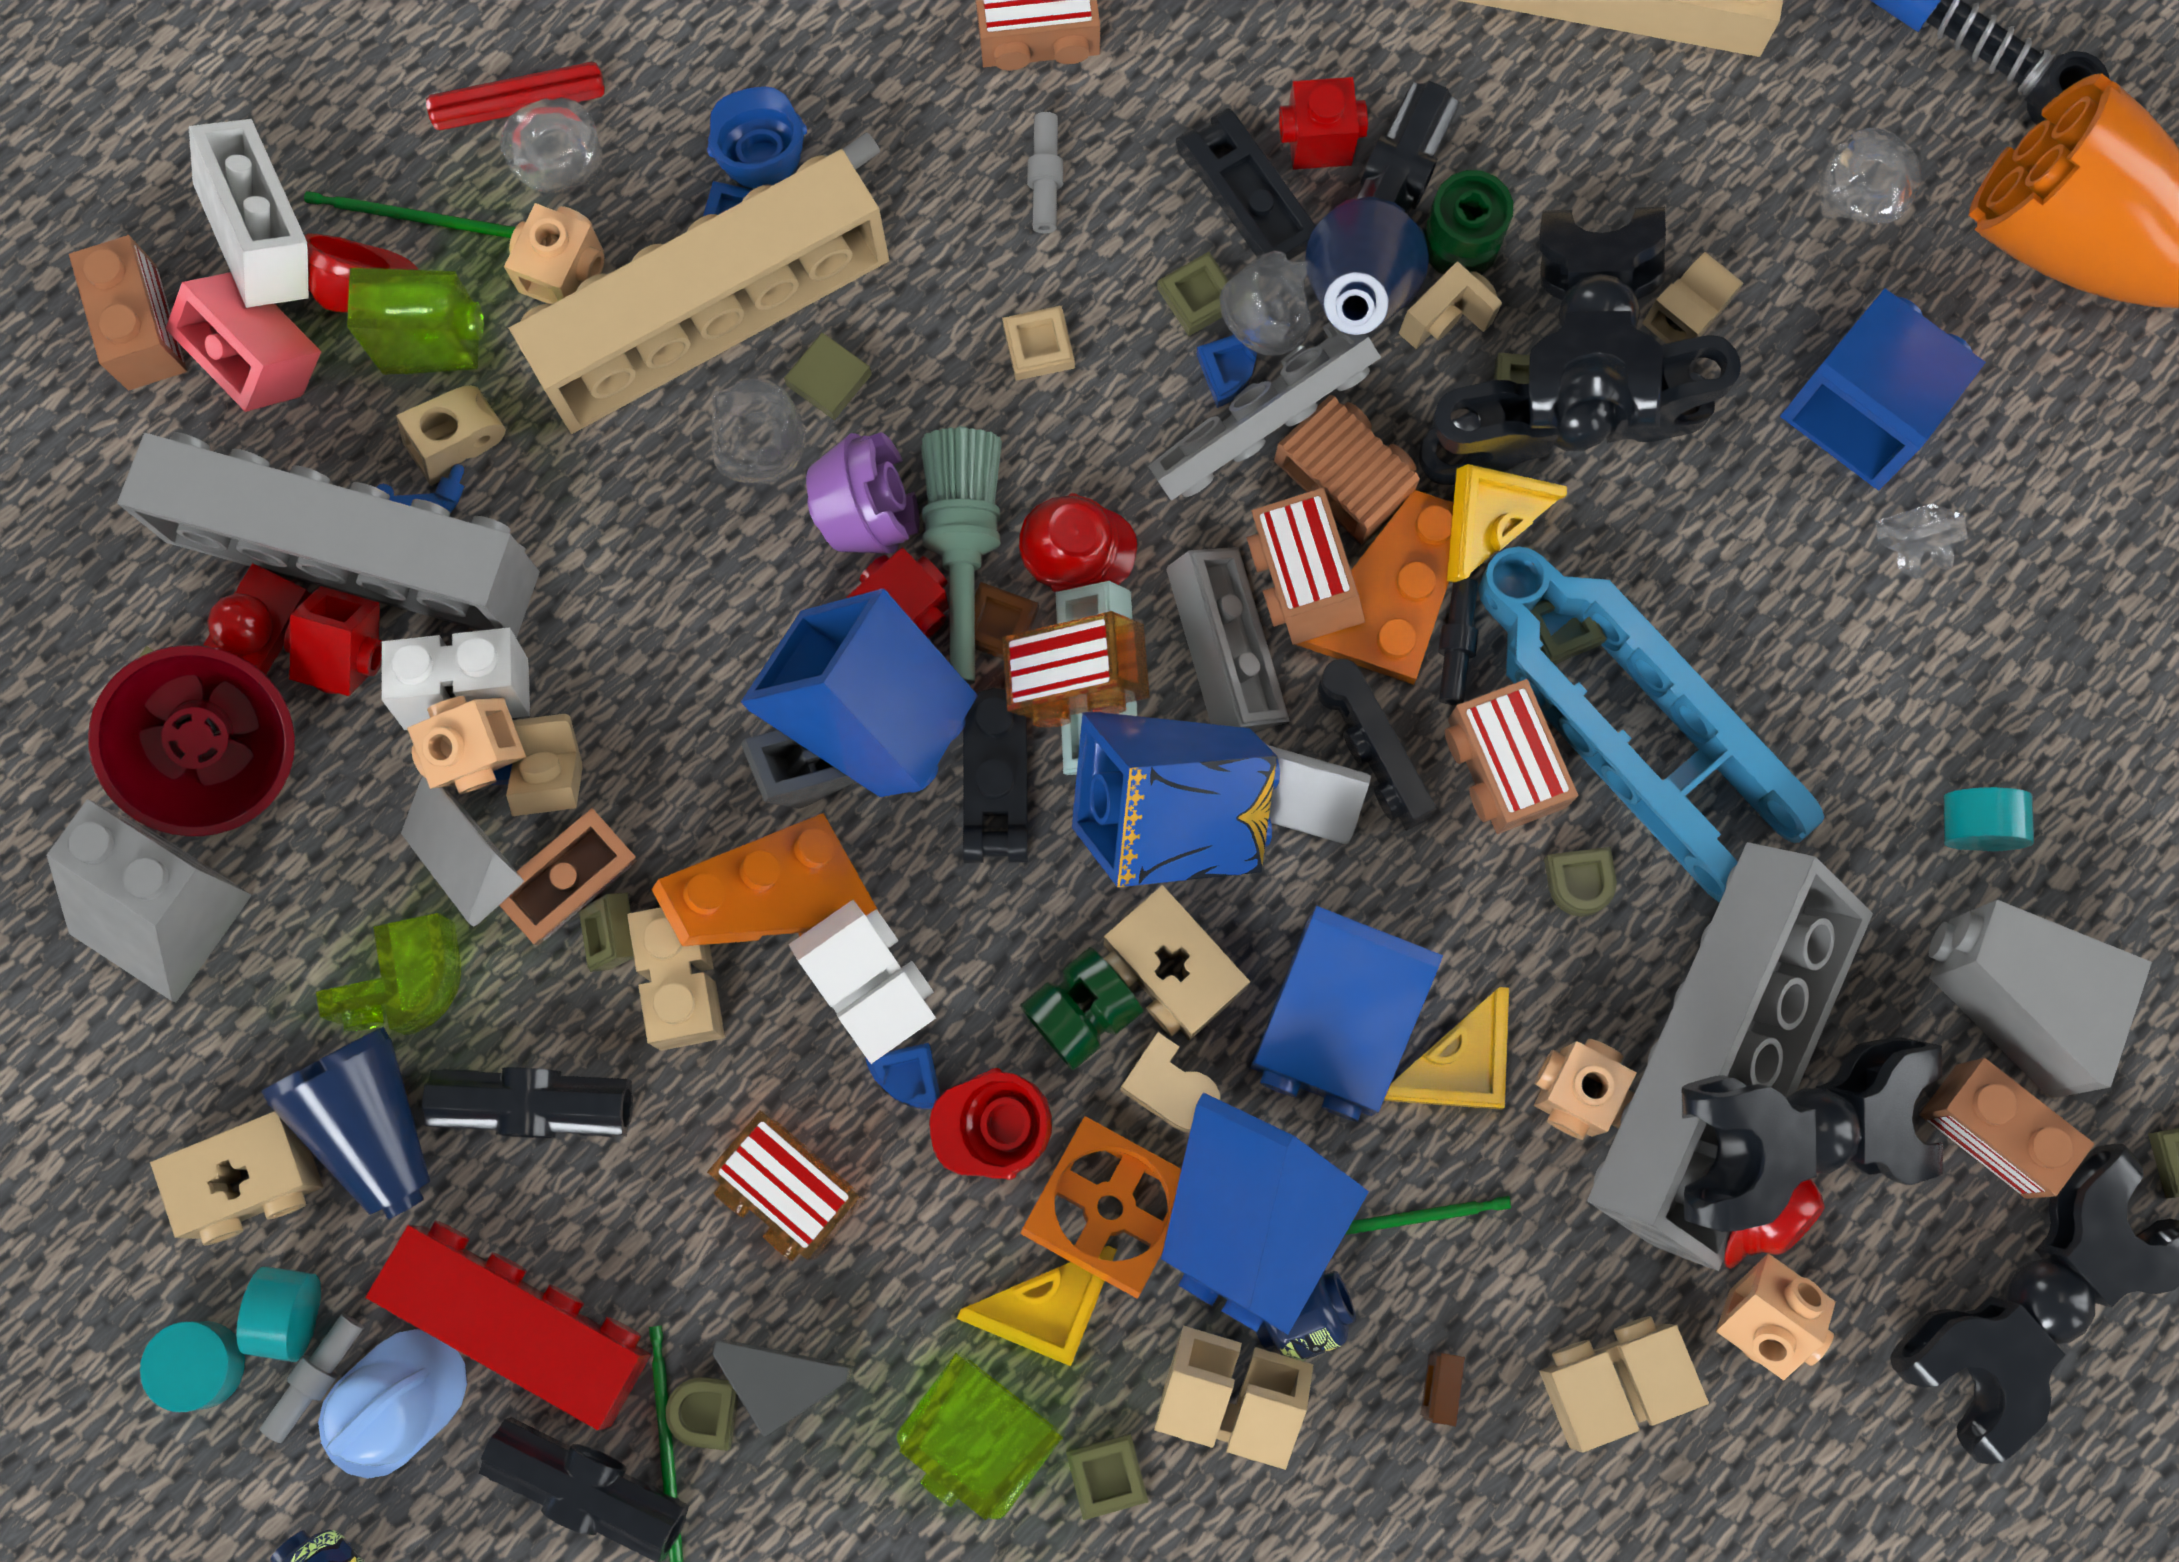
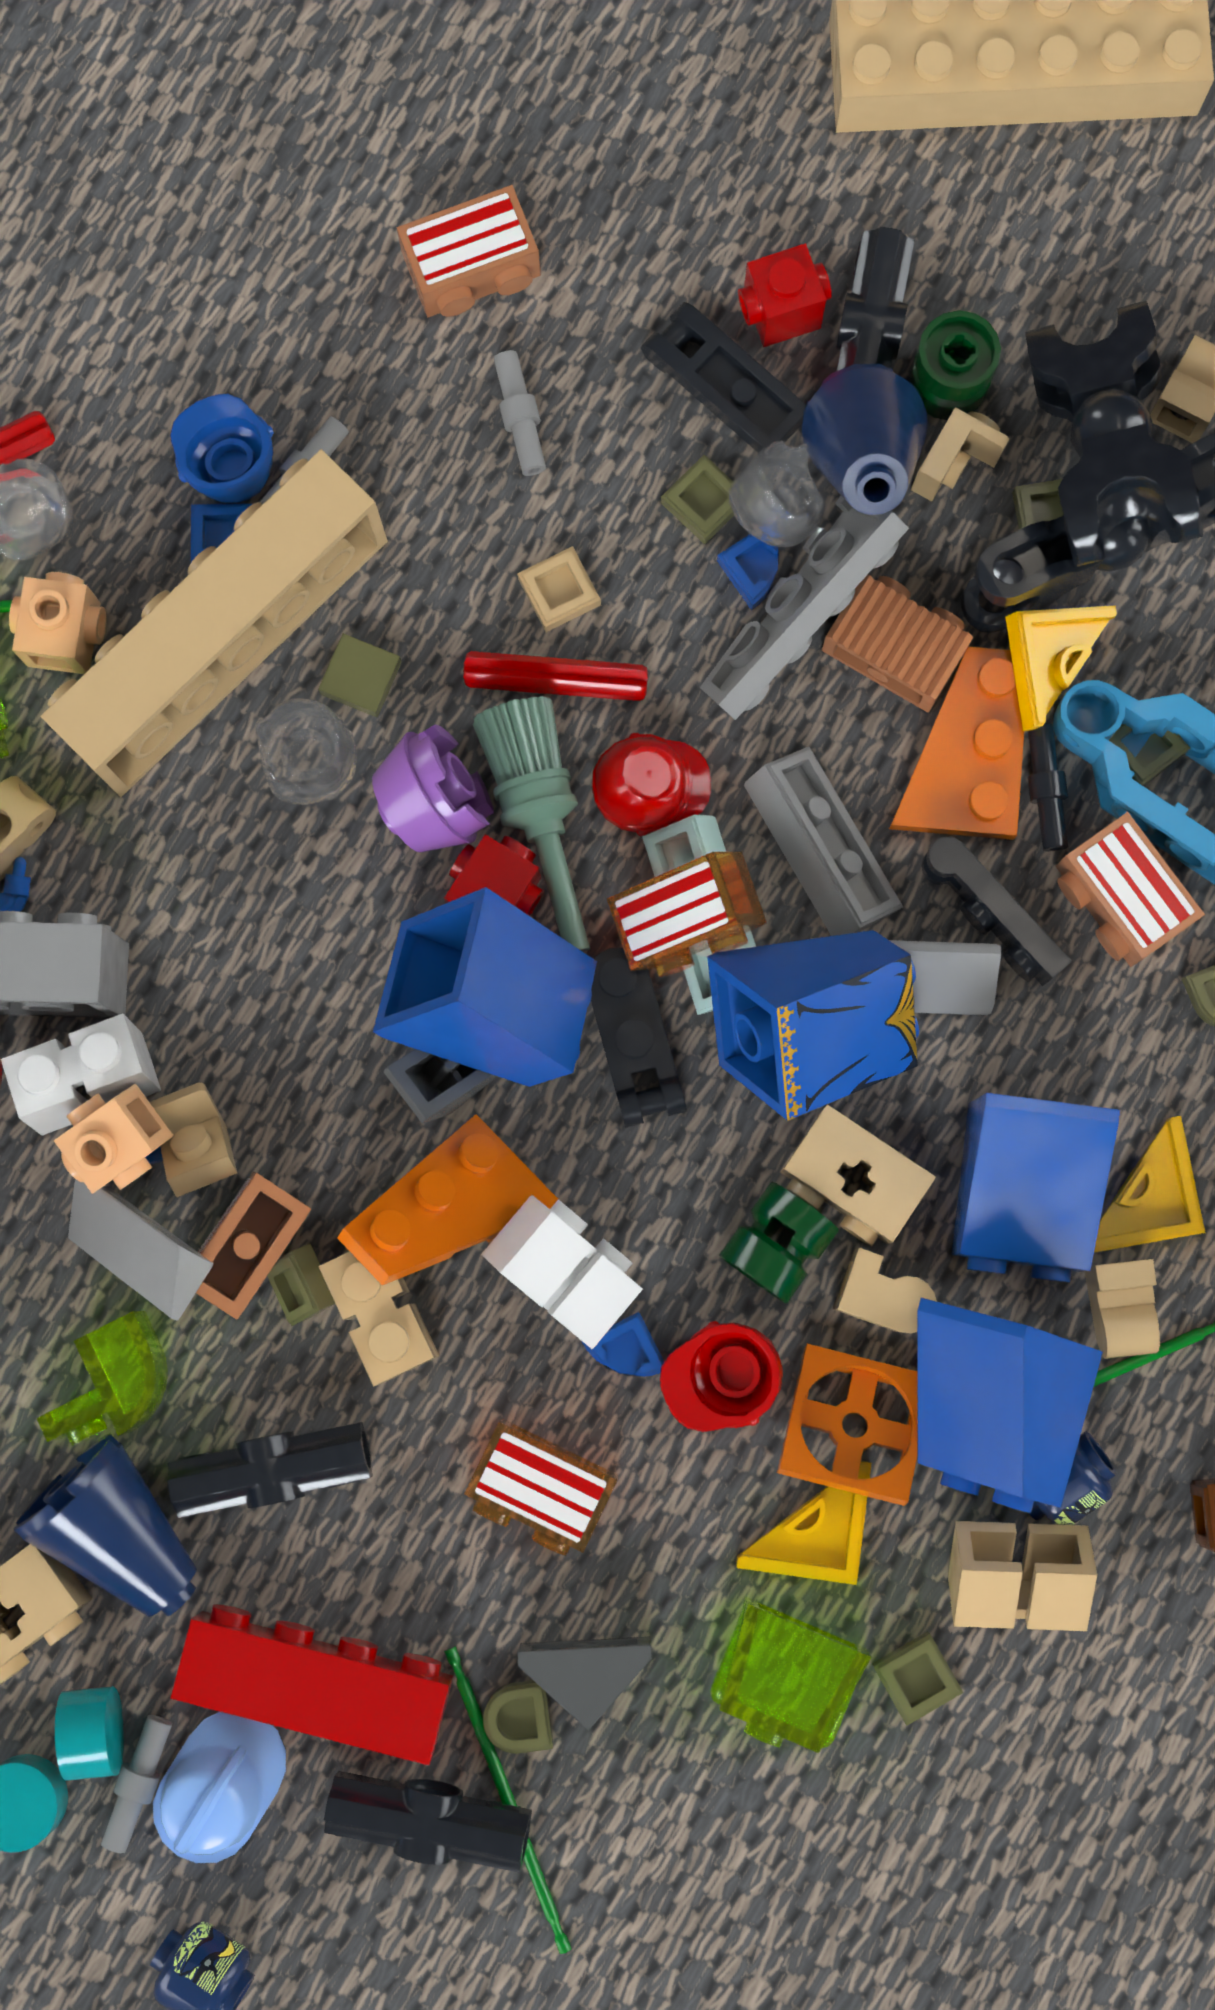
camera: 10 degrees left, 5 degrees up
reddish brown tile [975,582,1039,662] -> none
brick [1246,487,1365,645] -> none
none -> red axle [463,651,648,701]
none -> tan leg [1084,1259,1160,1359]

